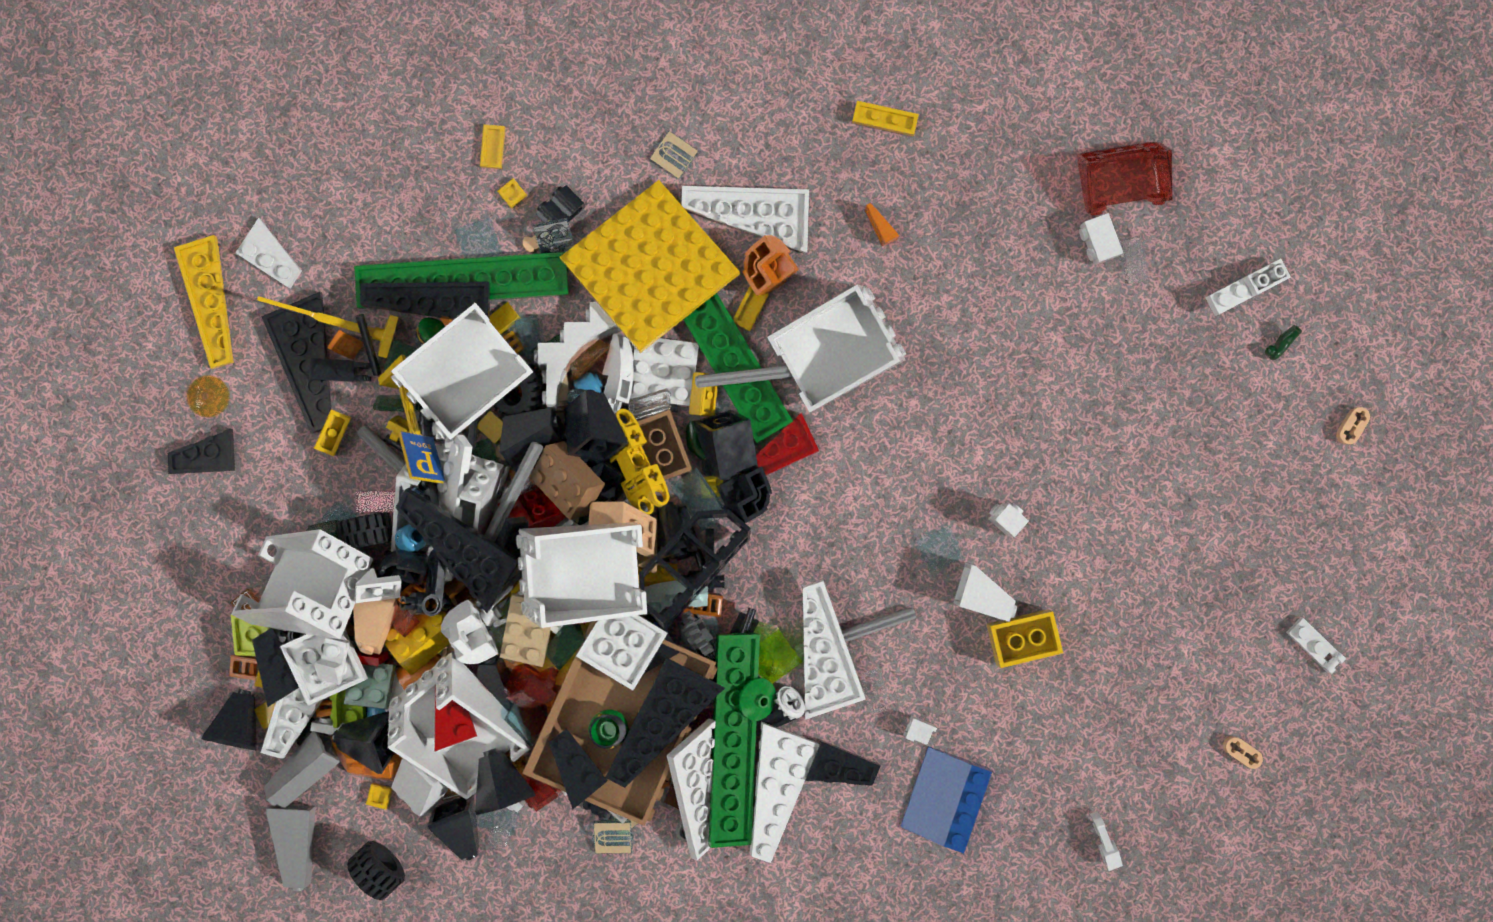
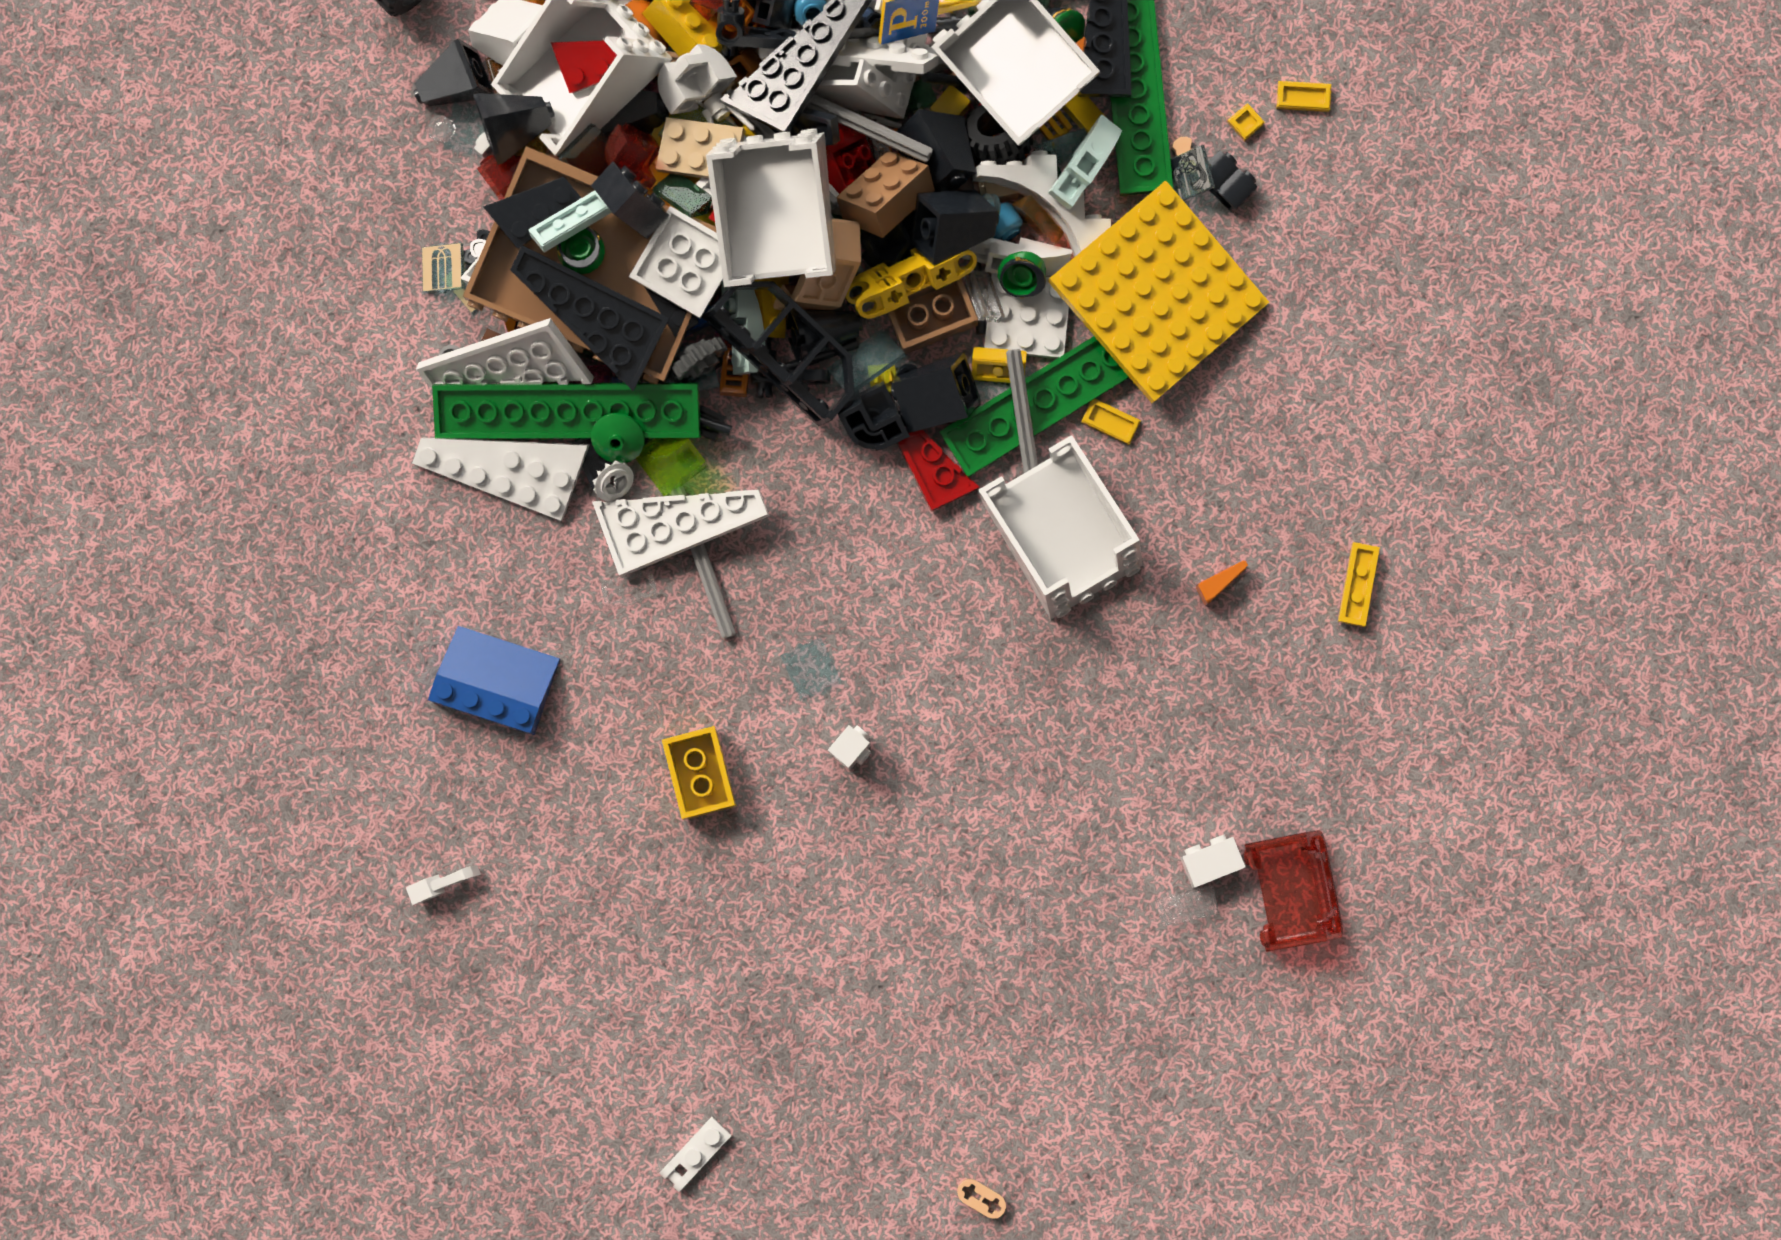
camera: 90 degrees right, 5 degrees down
clear light blue piece [455,217,503,258] -> none
piece [649,131,699,180] -> none
white wing [682,186,809,254] -> none
dark green arm [686,420,705,461] -> none
orange brick [743,235,799,296] -> none
black wing [805,740,881,786] -> none
white panel [903,715,937,744] -> none
white slope [953,563,1017,622] -> none
white slope [1205,259,1291,316] -> none
light nougat beam [1223,736,1263,769] -> none
dark green arm [1265,325,1302,360] -> none
none -> light aqua tile [529,191,612,252]
none -> black brick [591,162,669,239]
none -> green piece [997,251,1046,299]
none -> light aqua slope [1048,114,1122,210]

